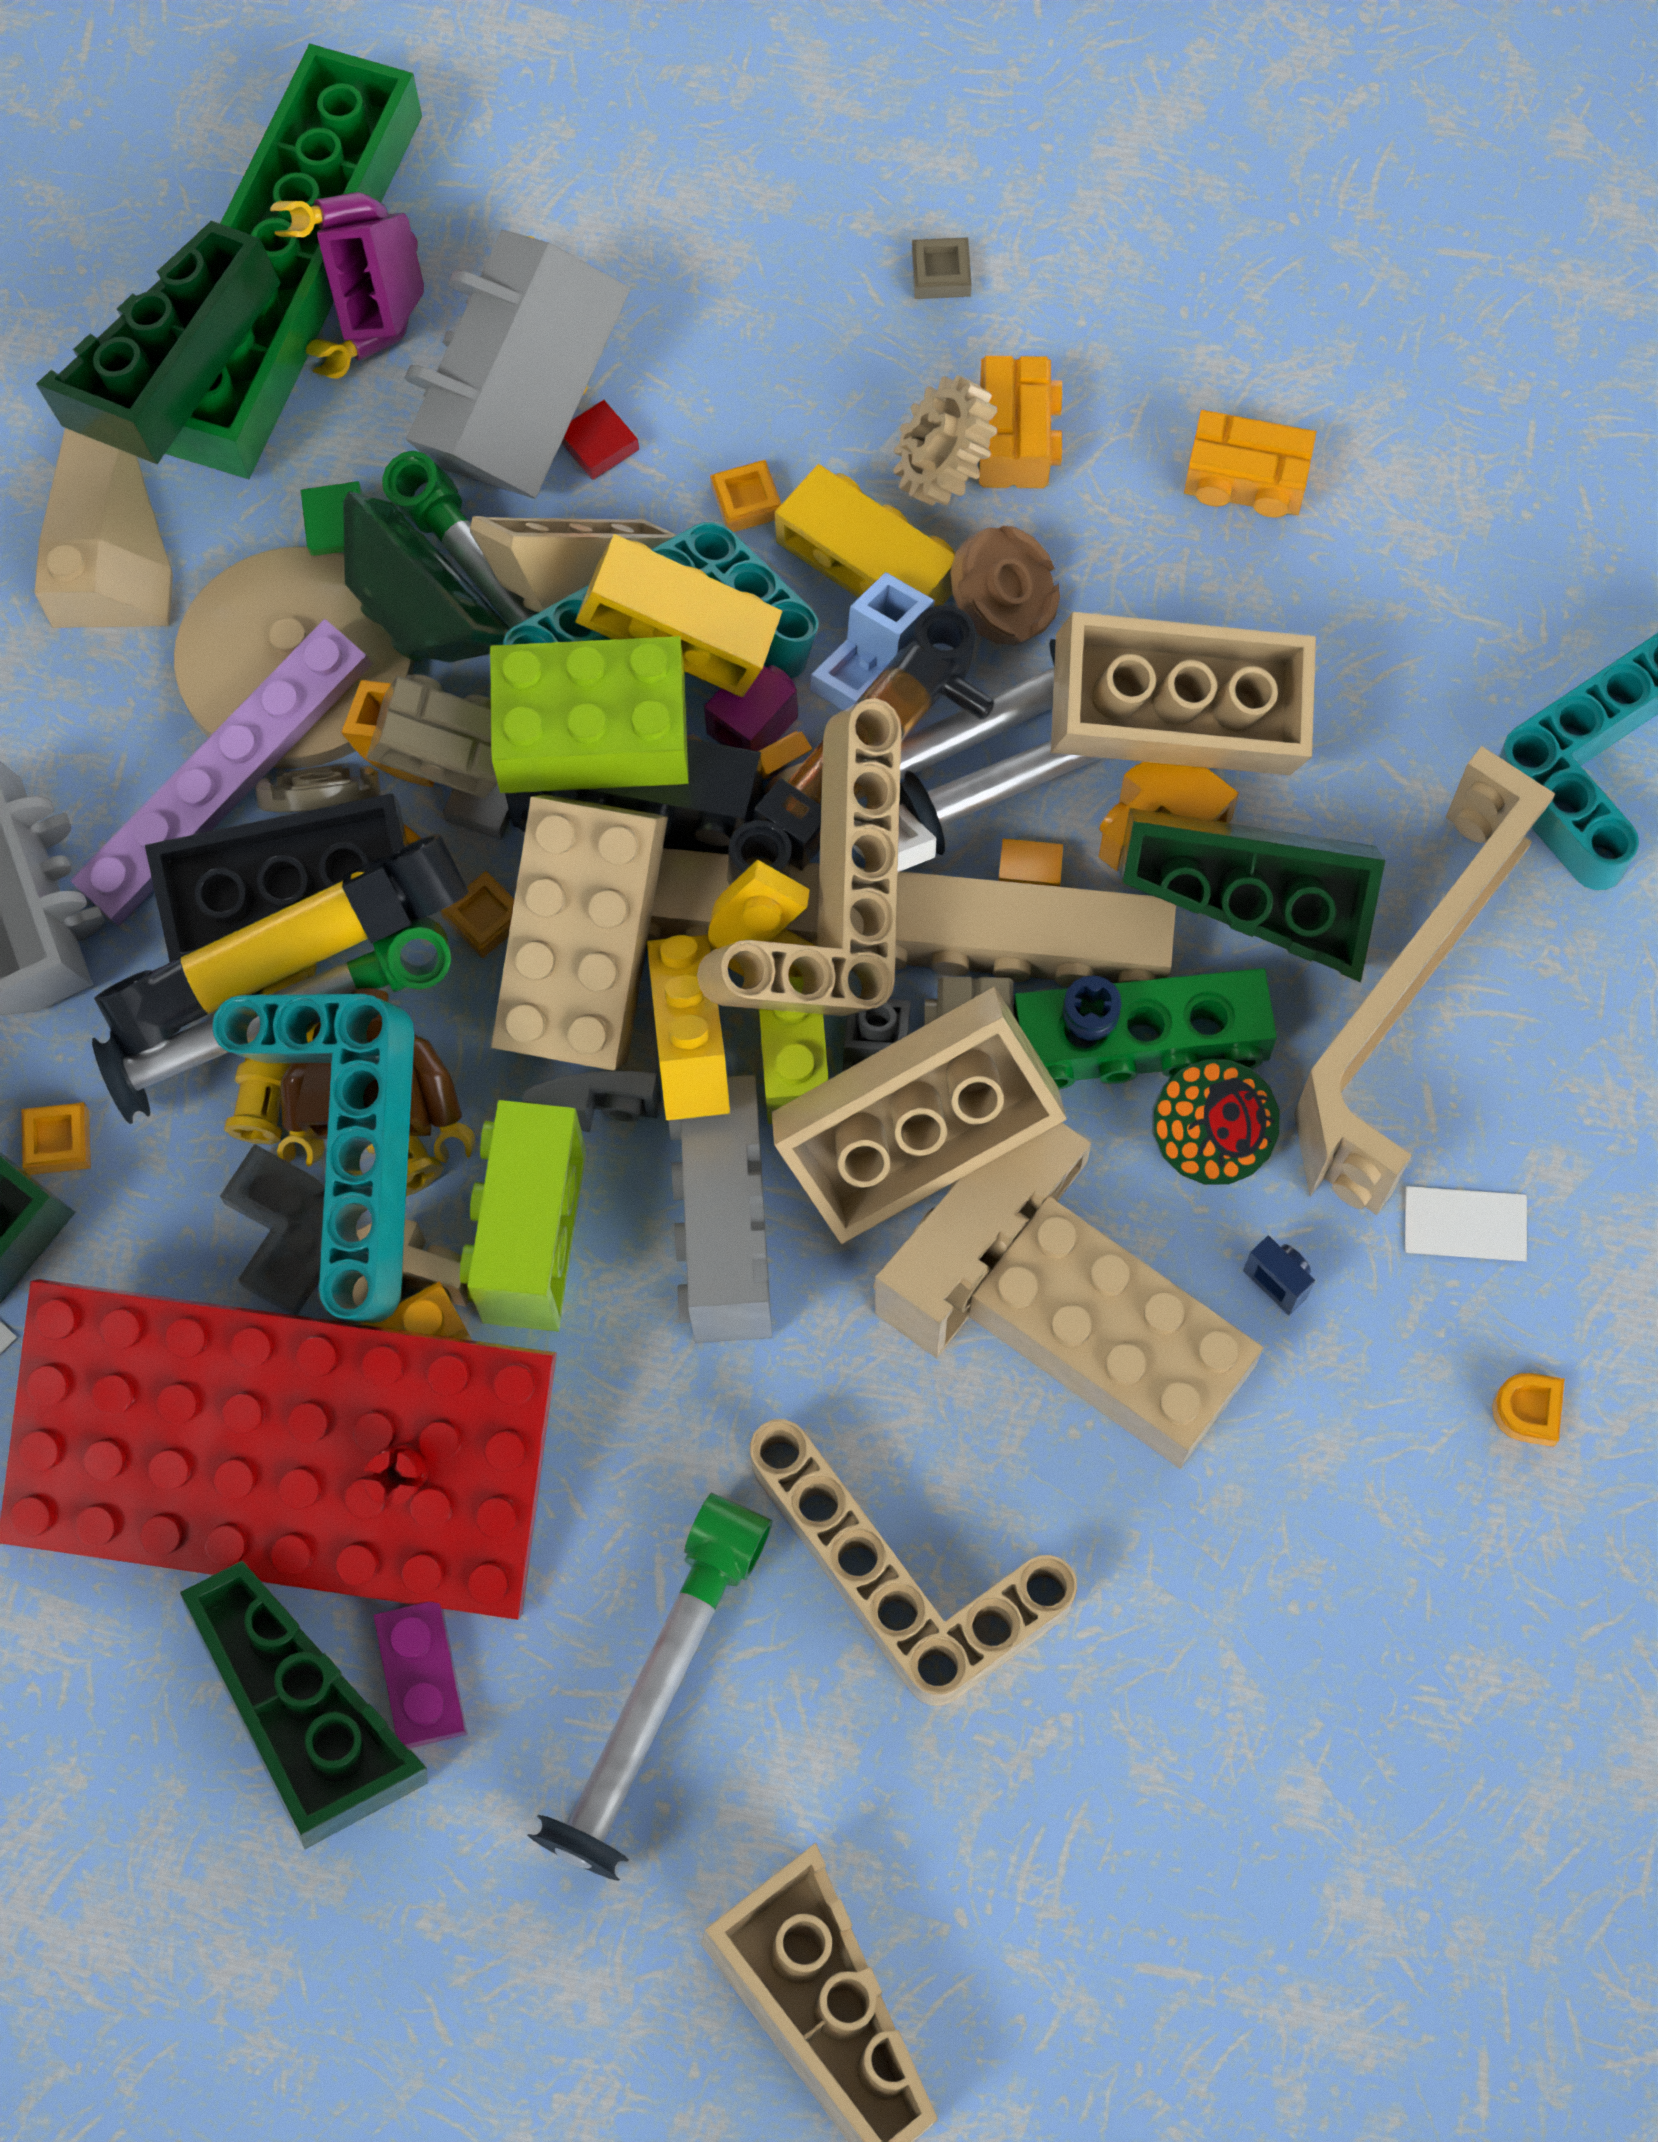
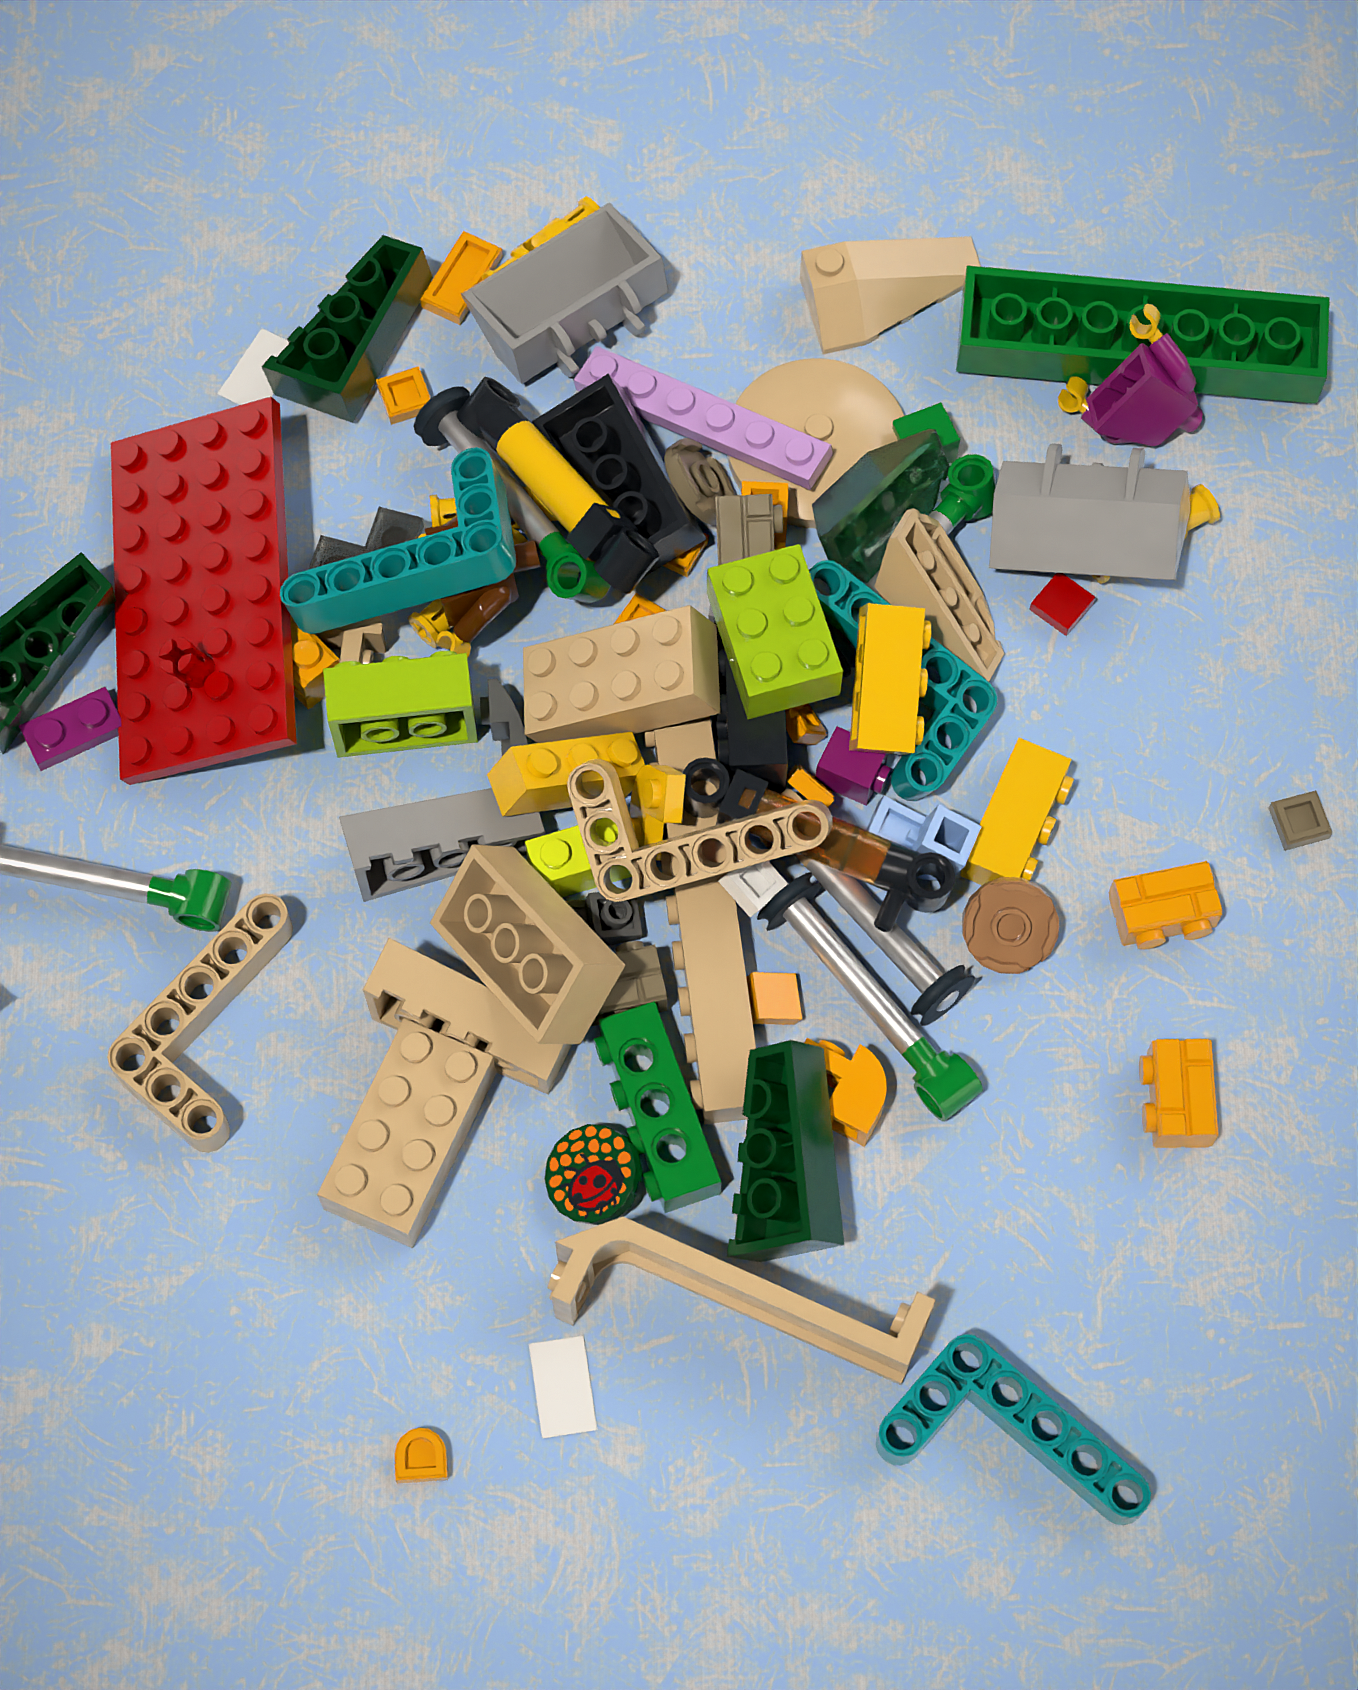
camera: 75 degrees right, 0 degrees up
dark green wedge [36,221,281,465] -> none
light orange tile [710,459,781,532] -> none
tan gear [893,375,998,506] -> none
tan brick [1051,612,1316,776] -> none
dark blue bush [1062,976,1122,1040] -> none
dark blue plate [1243,1235,1316,1315] -> none

